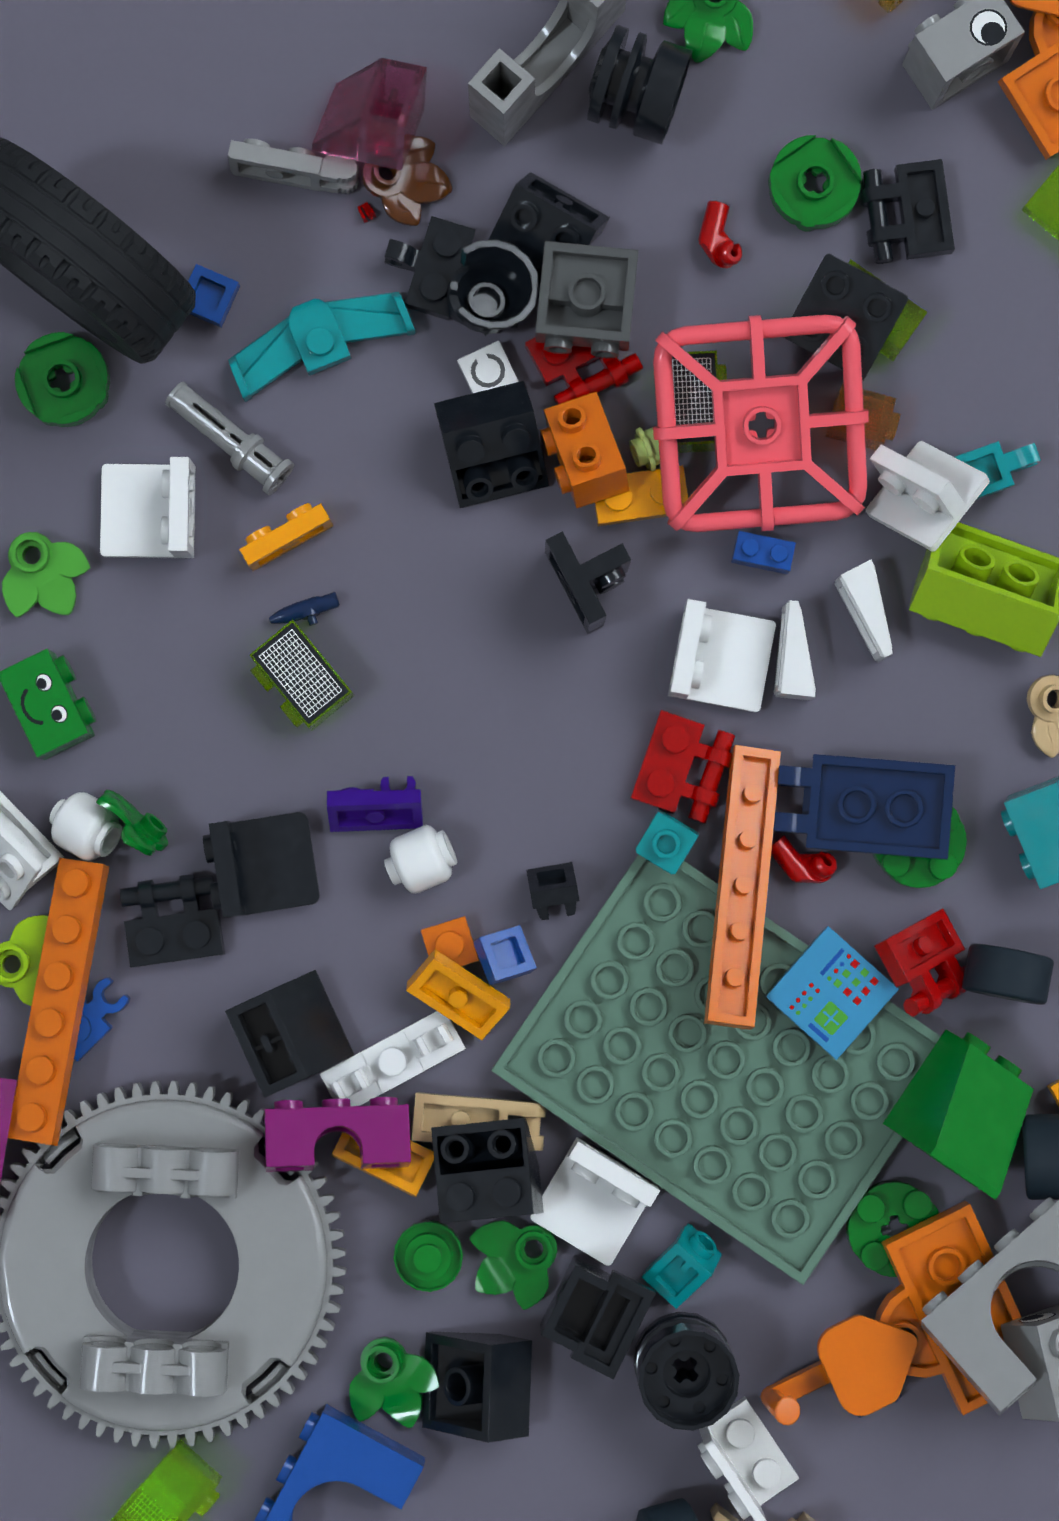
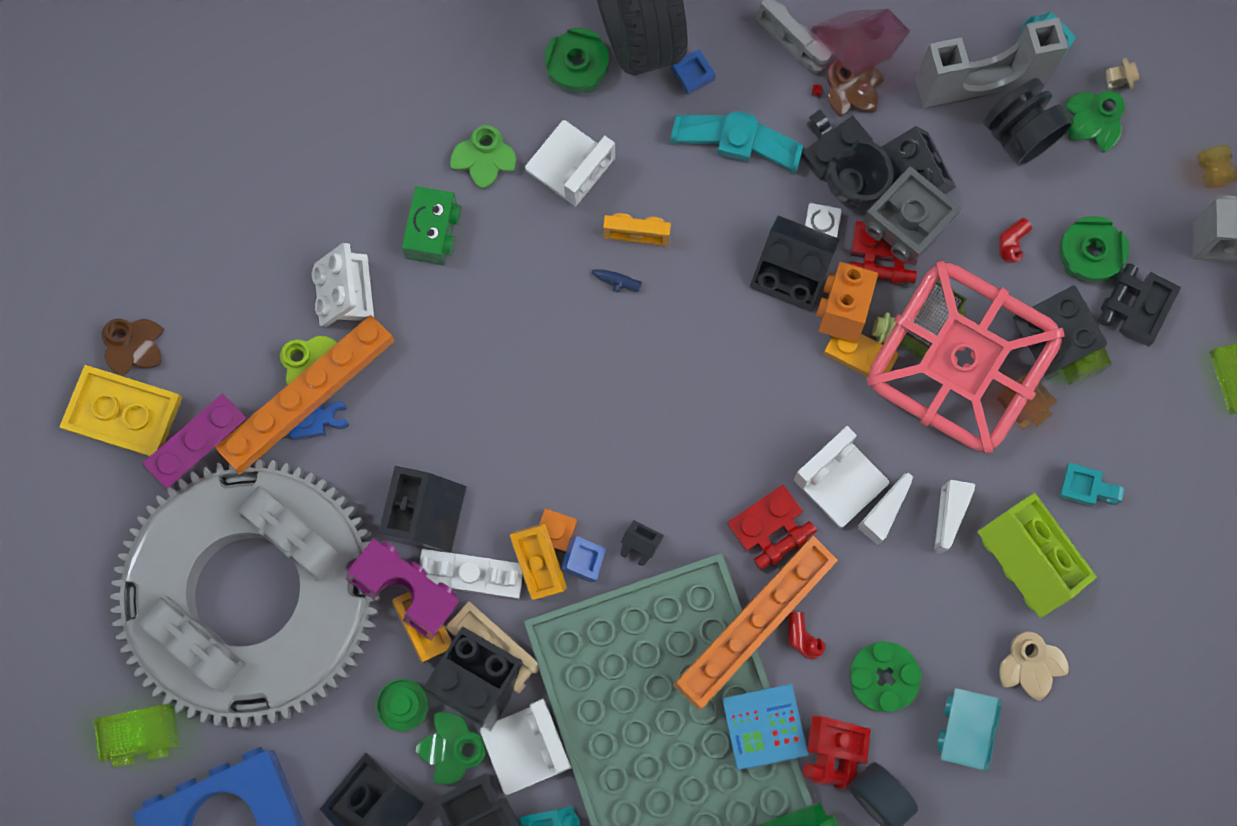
camera: 40 degrees right, 10 degrees down
white head [49,792,122,861] -> none
green plate [96,789,168,856] -> none
black plate [120,874,225,968] -> none
light grey pin [165,381,295,496] -> none
black bracket [203,812,320,918] -> none
brick [249,620,355,730] -> none
dark purple plate [327,776,423,832] -> none
green plate [349,1337,440,1428] -> none
white head [384,825,457,894] -> none
black bracket [545,531,631,634] -> none
teal bracket [636,808,699,874] -> none
blue piece [731,531,796,574] -> none
dark blue tile [774,754,956,860] -> none
white bracket [865,441,990,551] -> none

